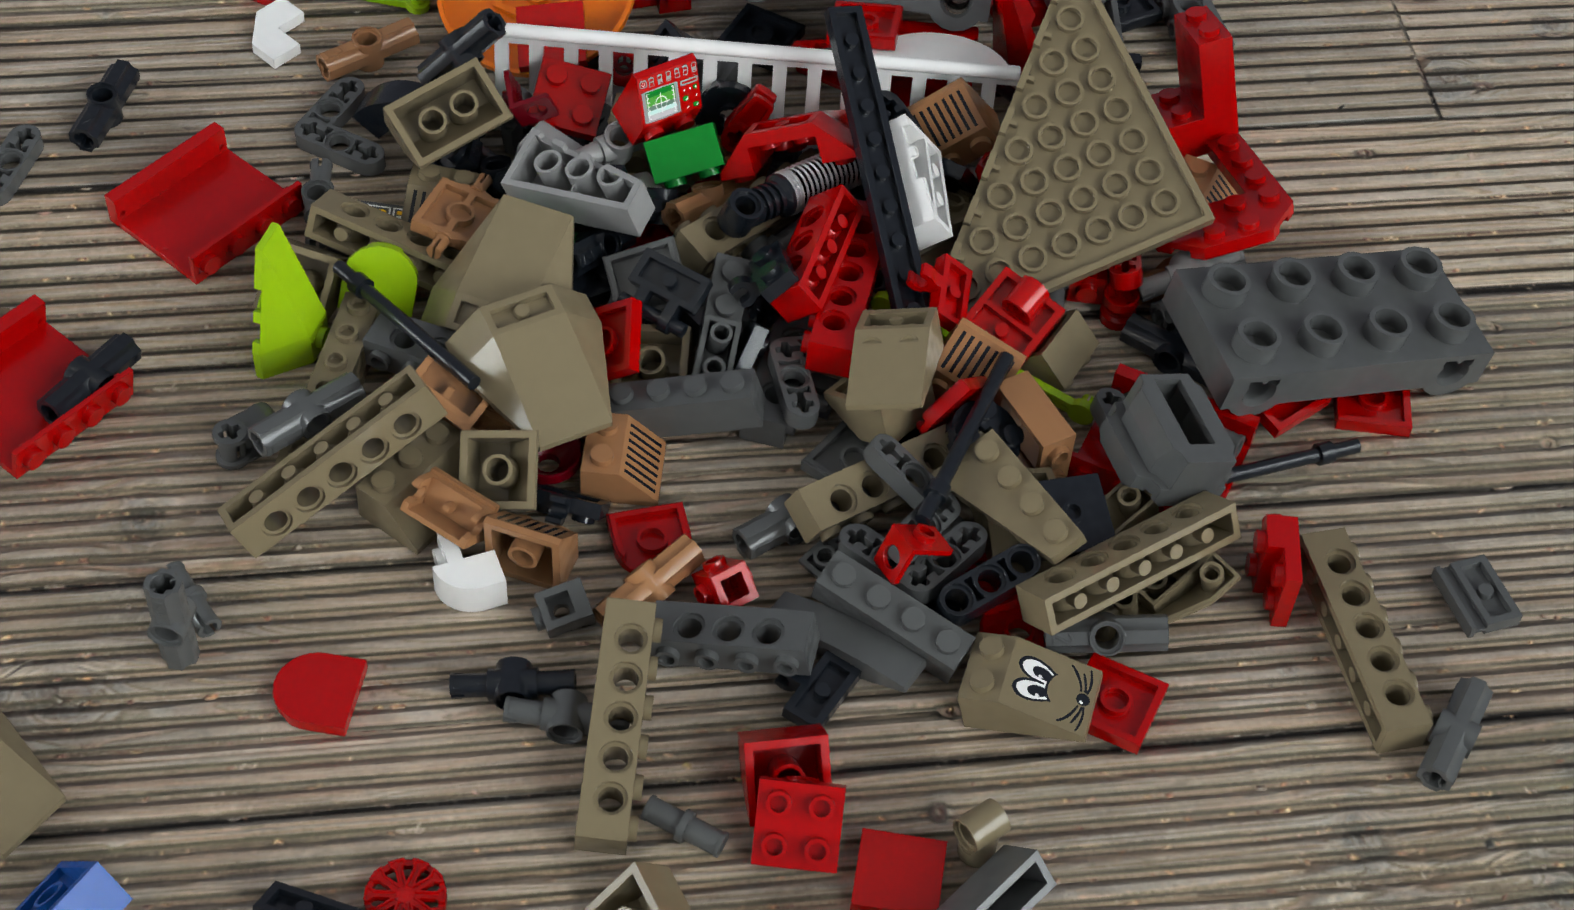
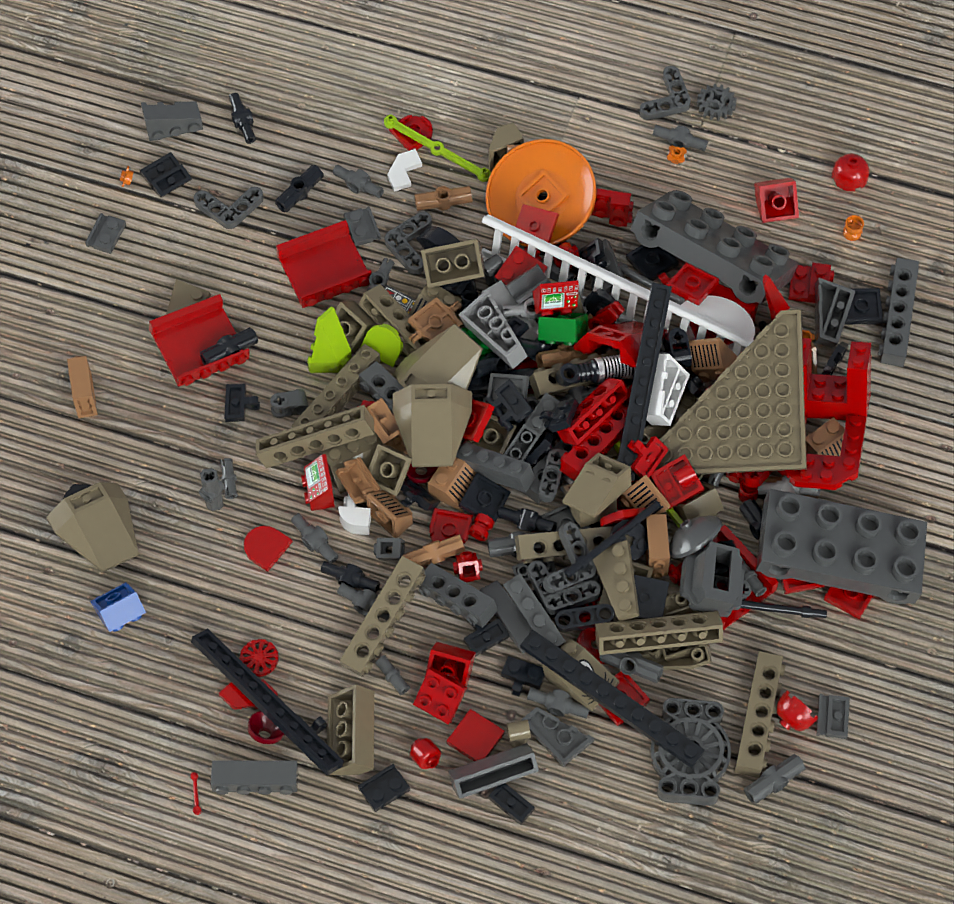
camera: 30 degrees right, 10 degrees up
dark grey piece [247,372,366,457] -> none
black bar [333,260,481,390] -> none
black piece [417,8,506,86] -> none
dark red bracket [502,69,559,127] -> none
red bracket [874,523,953,584] -> none
red plate [1245,513,1303,628] -> none
none -> black plate [224,384,260,422]
none -> dark grey pin [291,513,339,564]
none -> red slope [301,454,335,511]
none -> dark grey pin [333,164,384,199]
none -> dark grey plate [344,206,381,247]
none -> black plate [458,472,511,522]
none -> red wheel [469,513,495,541]
none -> black pin [498,507,557,532]
none -> black plate [501,656,545,697]
none -> dark grey panel [505,264,551,304]
none -> black plate [520,629,705,768]
none -> dark grey wing [521,707,595,767]
none -> dark grey pin [527,687,589,719]
none -> dark grey piece [650,698,731,806]
none -> dark grey dish [669,515,722,558]
none -> red cylinder [776,690,818,731]

